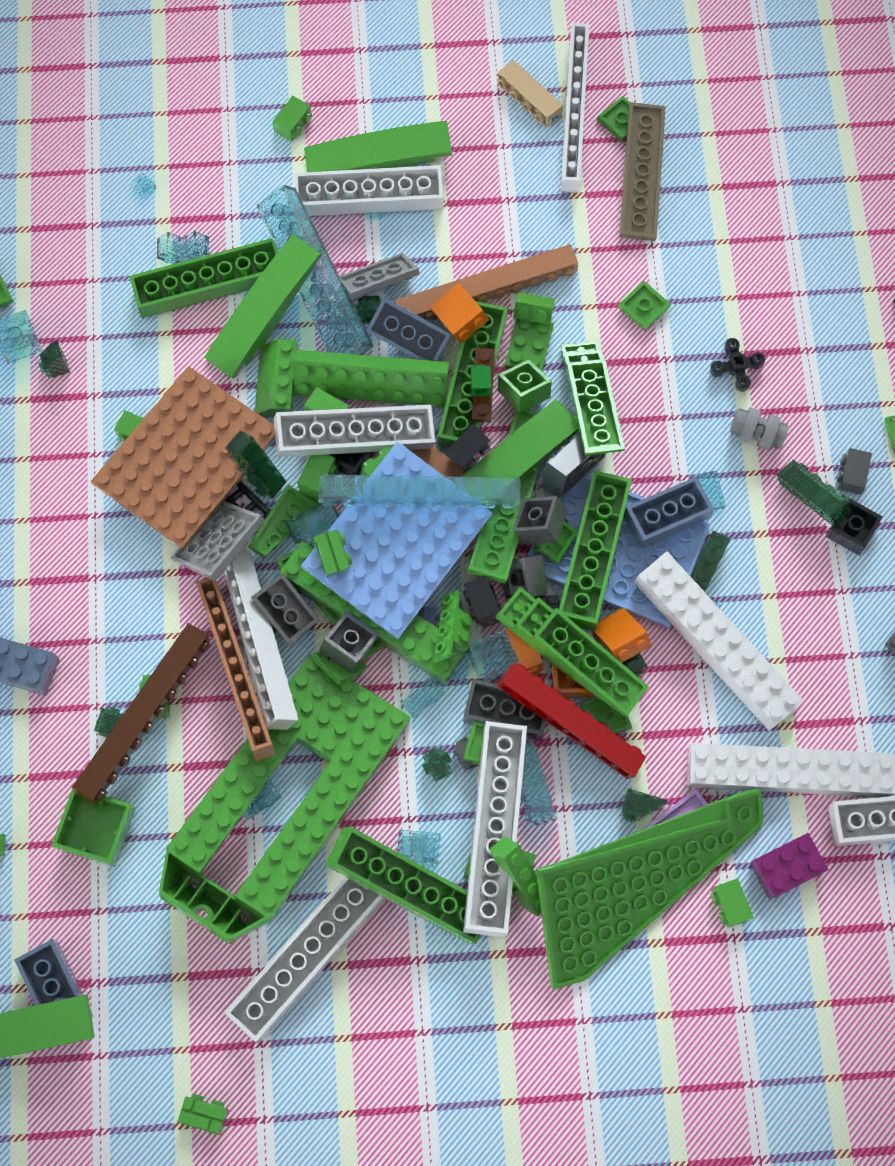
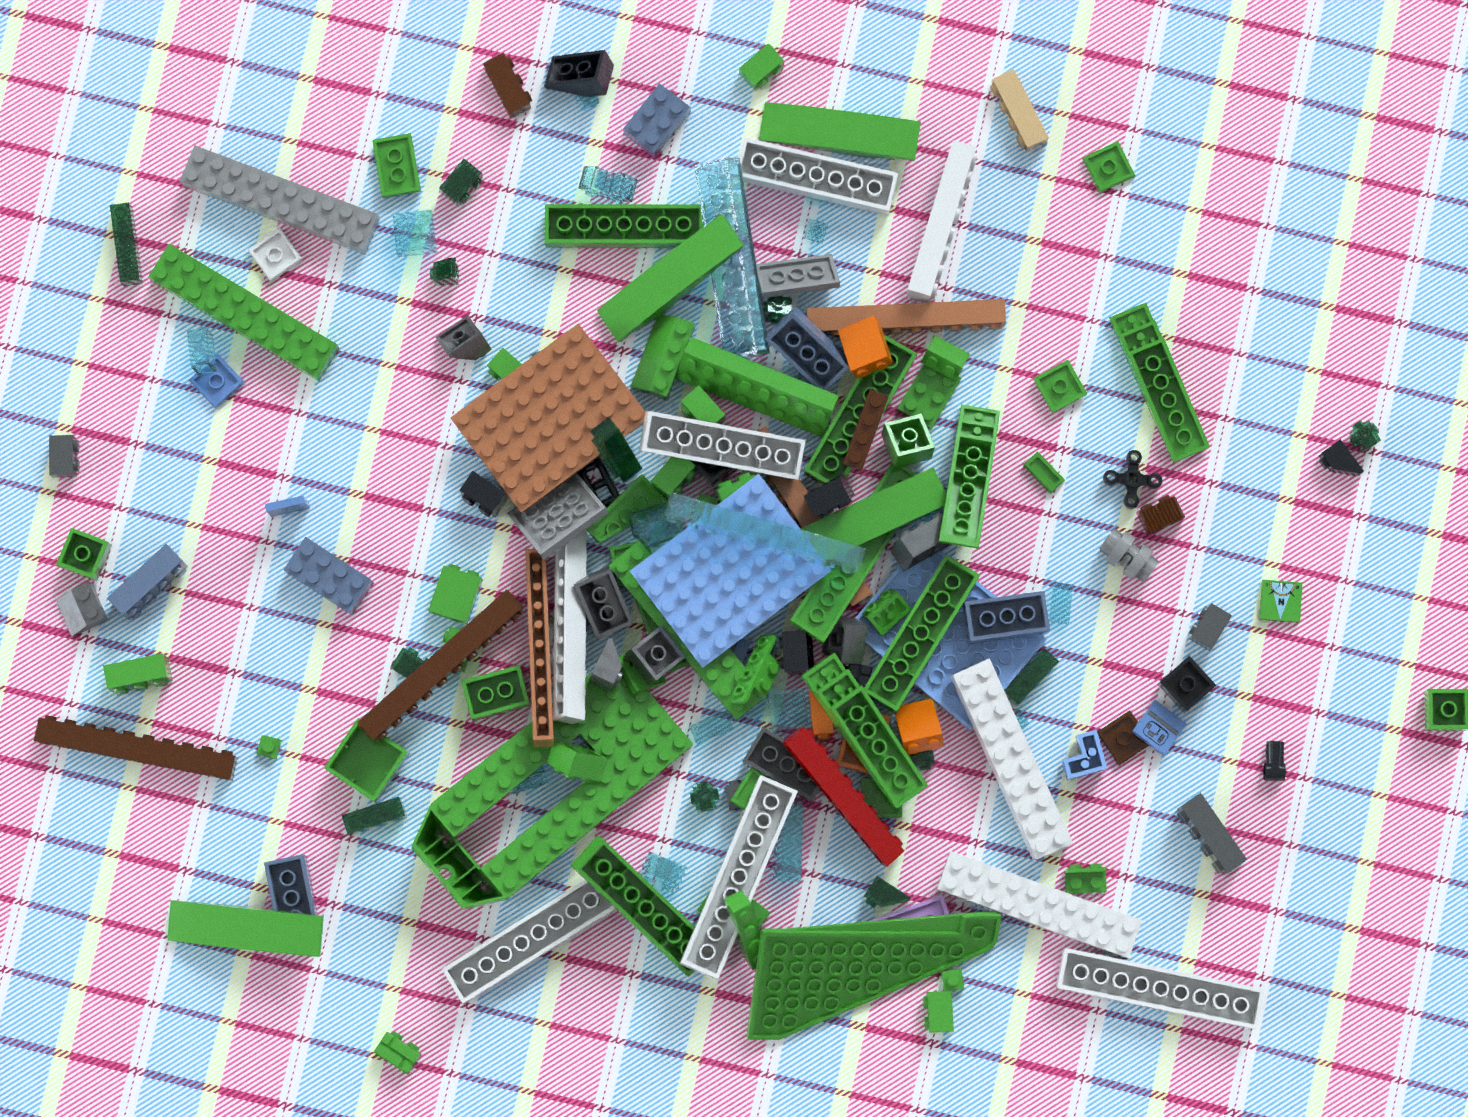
camera: 20 degrees right, 10 degrees up
bright green brick [314,529,352,578] -> none
green brick [471,365,491,396] -> none
flat silver brick [513,496,567,544] -> none
white brick [561,23,589,192] -> none
dark tan plate [619,102,666,241] -> none
magenta brick [750,833,829,900] -> none
clear green brick [776,459,851,527] -> none
none -> clear green brick [341,797,407,836]
none -> bright green brick [428,564,483,625]
none -> flat silver slope [435,316,492,361]
none -> clear green brick [439,158,483,207]
none -> black brick [459,471,508,518]
none -> bright green brick [461,665,531,722]
none -> reddish brown brick [483,52,533,119]
none -> black slope [544,50,614,97]
none -> bright green brick [547,741,607,783]
none -> flat silver slope [588,638,623,692]
none -> sand blue brick [623,83,691,158]
none -> clear light blue plate [804,218,828,244]
none -> white brick [906,140,978,303]
none -> bright green plate [941,969,964,991]
none -> bright green tile [1023,451,1065,494]
none -> light blue brick [1061,730,1108,781]
none -> bright green bracket [1064,864,1107,894]
none -> reddish brown tile [1097,710,1149,766]
none -> bright green slope [1109,302,1210,463]
none -> medium blue tile [1131,700,1187,756]
none -> reddish brown brick [1137,495,1185,536]

